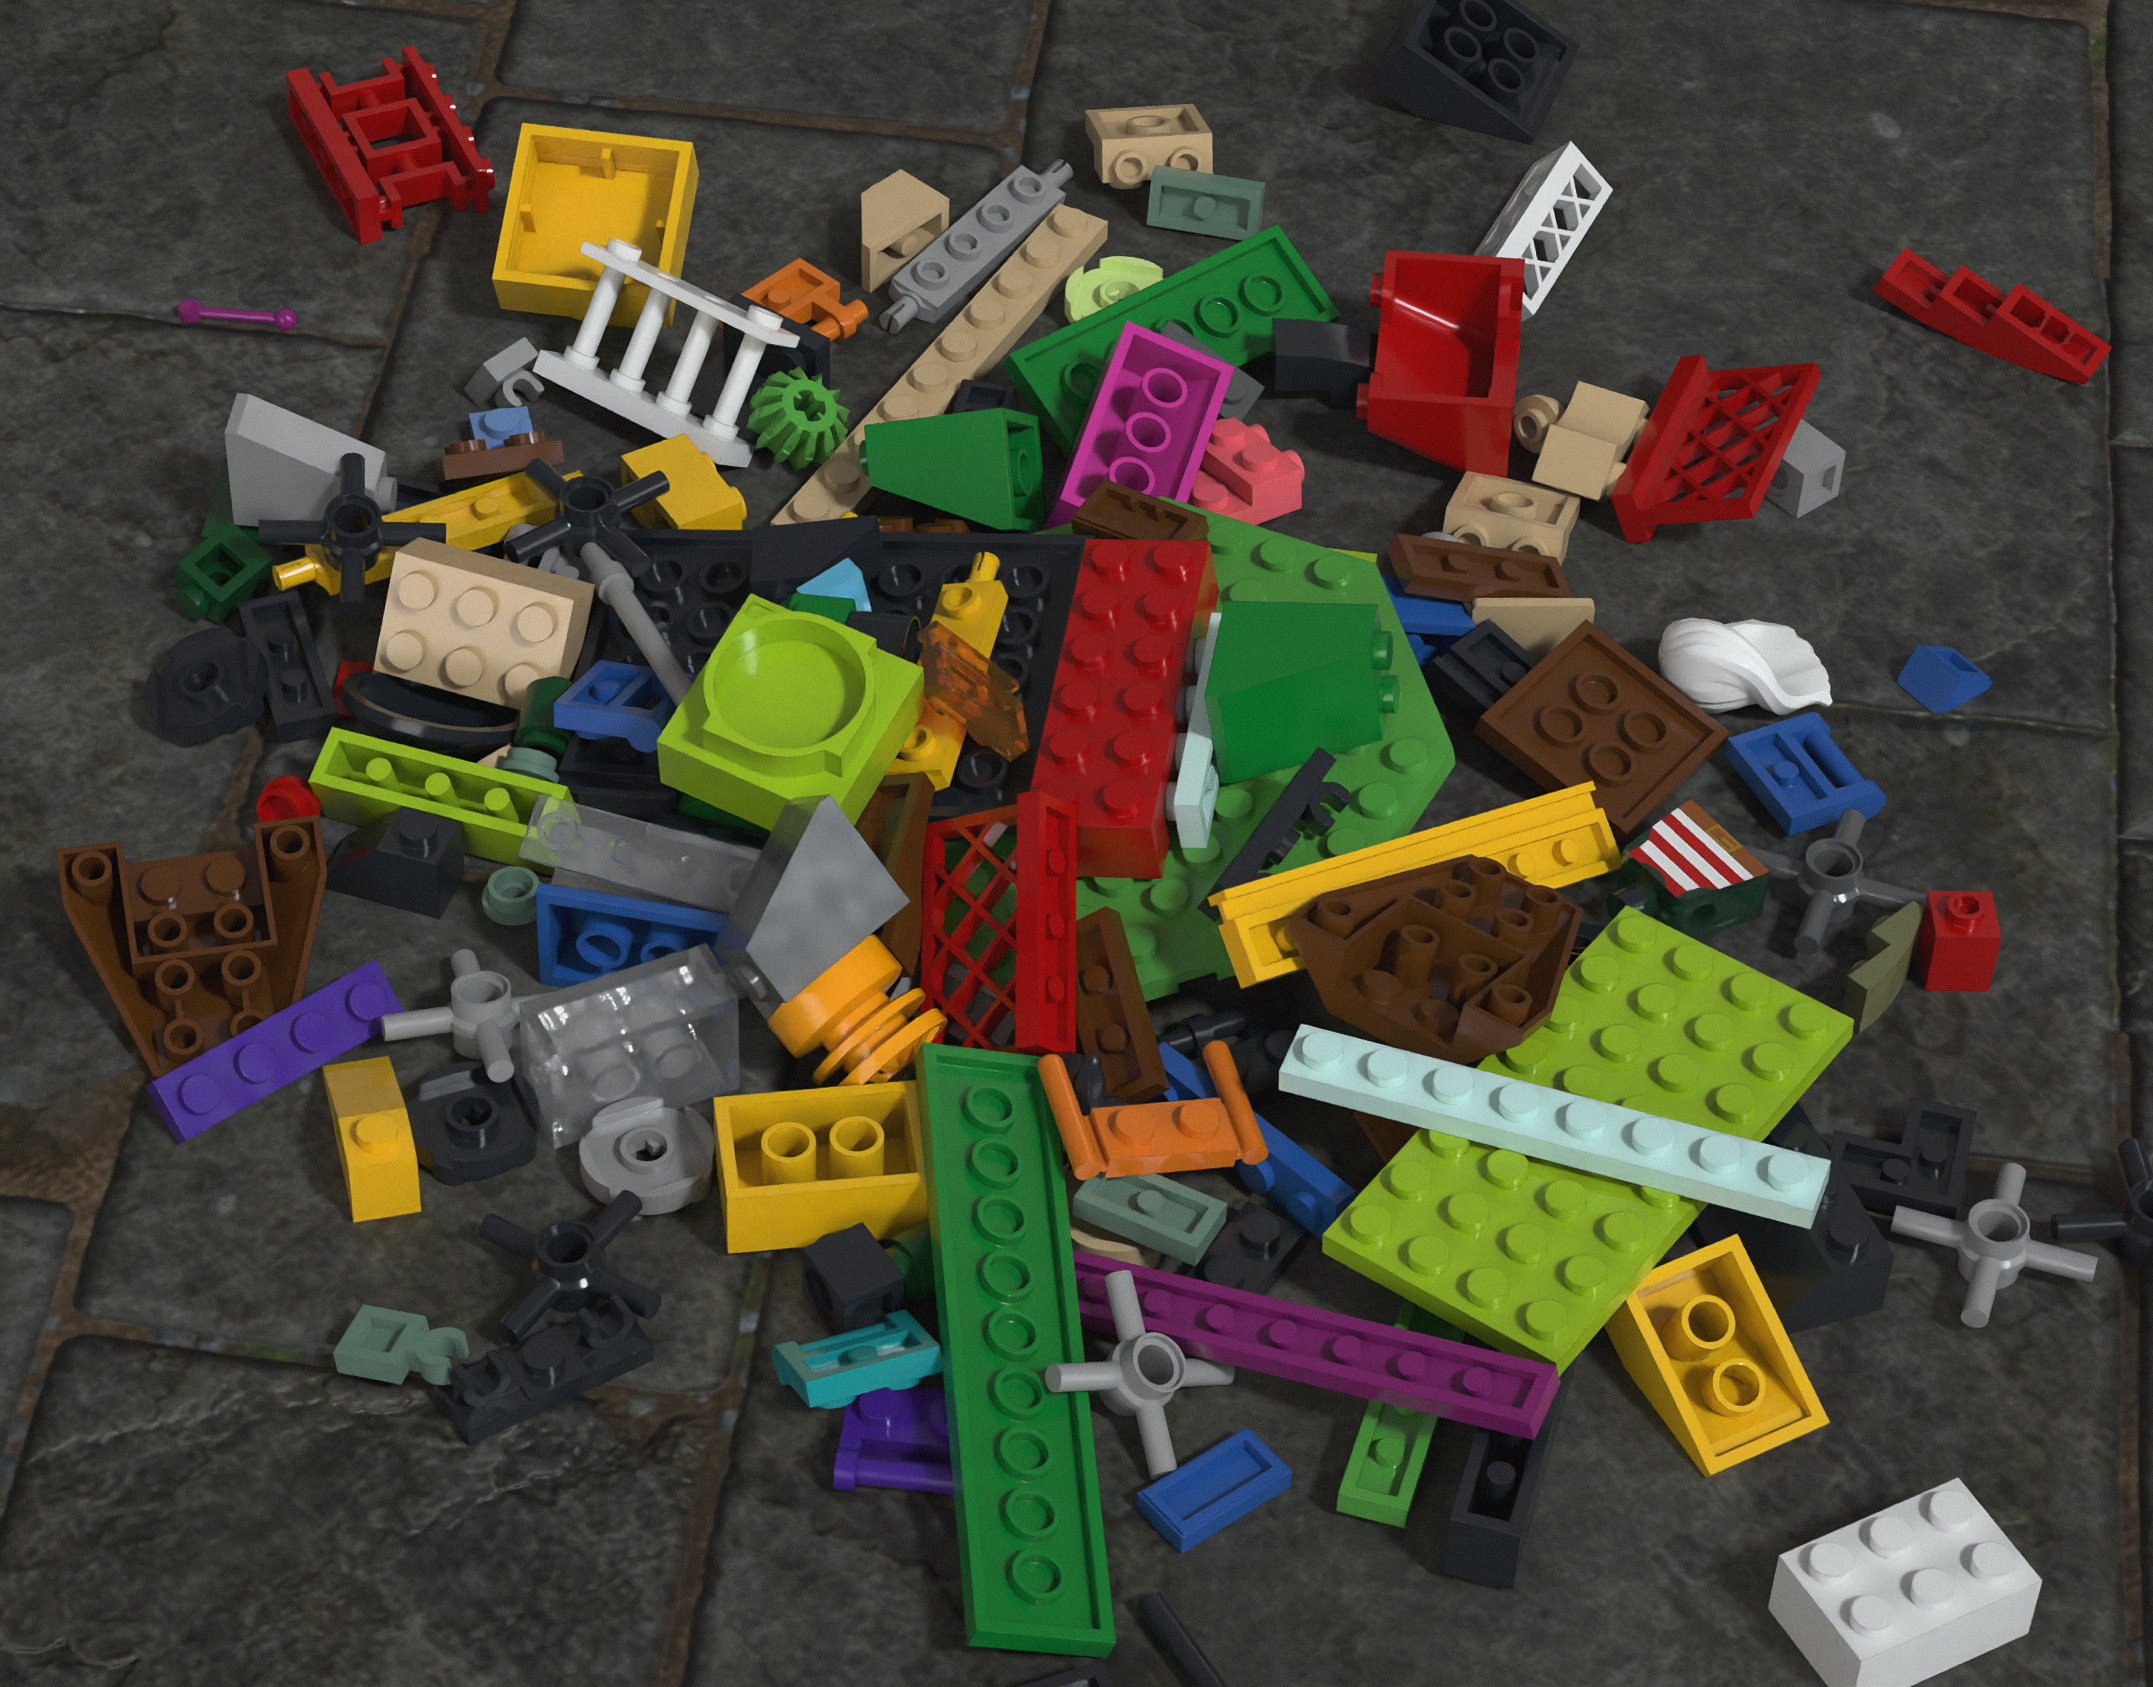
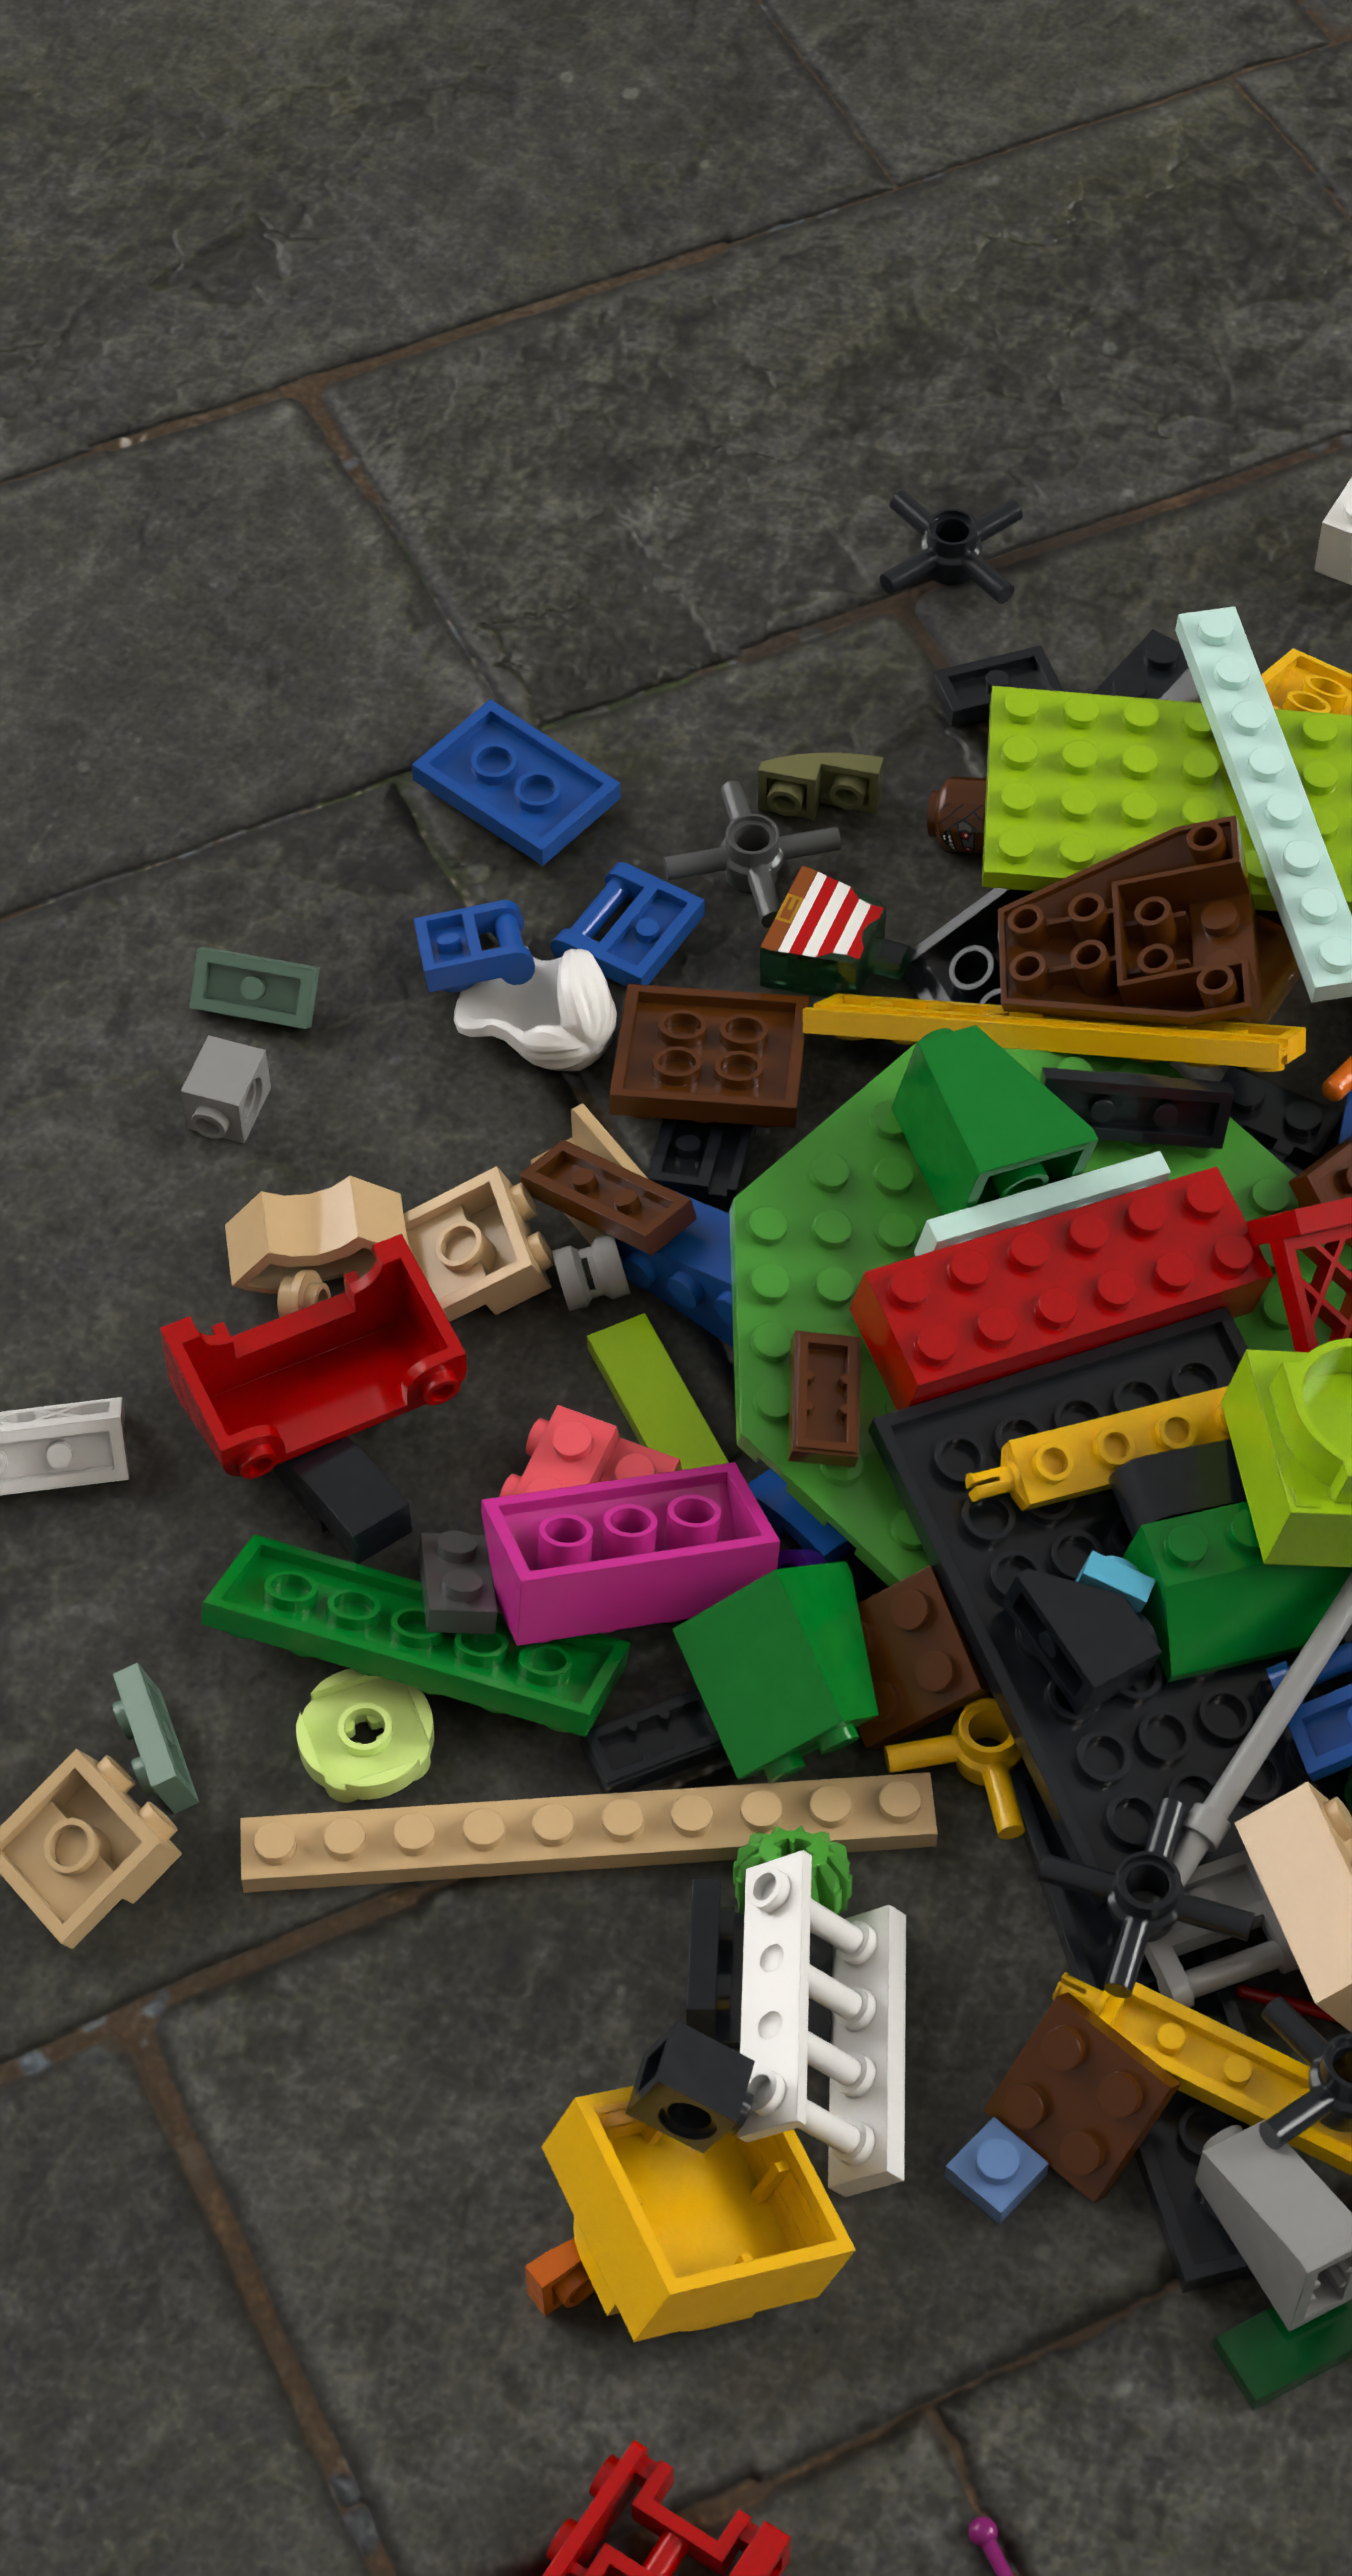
camera: 120 degrees left, 10 degrees up
light grey tile [464,337,544,408] -> none
yellow brick [621,433,747,530] -> none
orange plate [718,257,869,343] -> none
tan slope [861,169,949,293] -> none
light grey plate [879,159,1073,334] -> none
clear orange plate [917,620,1030,761] -> none
red fence [1610,354,1821,543] -> none
light grey bar [1890,1162,2098,1328] -> none
blue slope [1897,645,1993,714] -> none
red brick [1916,891,2001,992] -> none
none -> sand green plate [189,947,320,1029]
none -> blue plate [412,699,621,866]
none -> blue plate [413,900,535,993]
none -> black brick [625,2020,755,2154]

